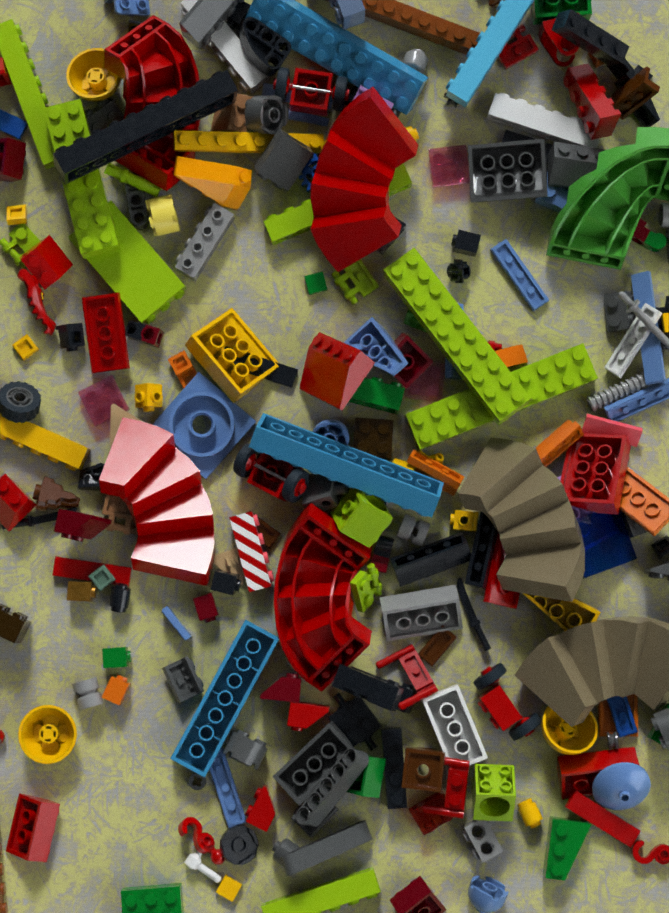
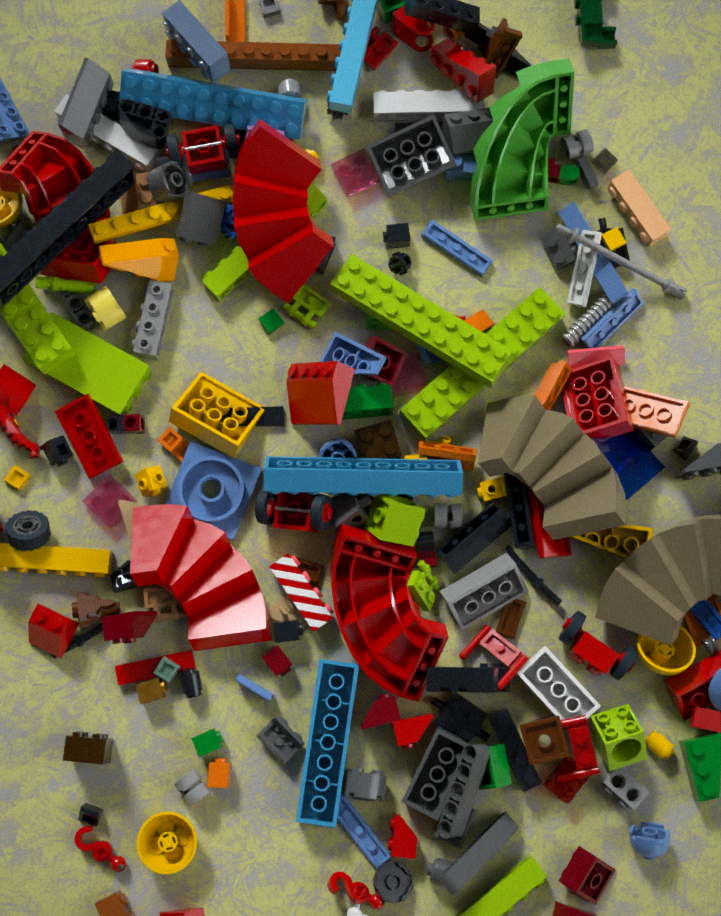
camera: 20 degrees left, 5 degrees down
dark grey bush [189,773,207,790] -> none

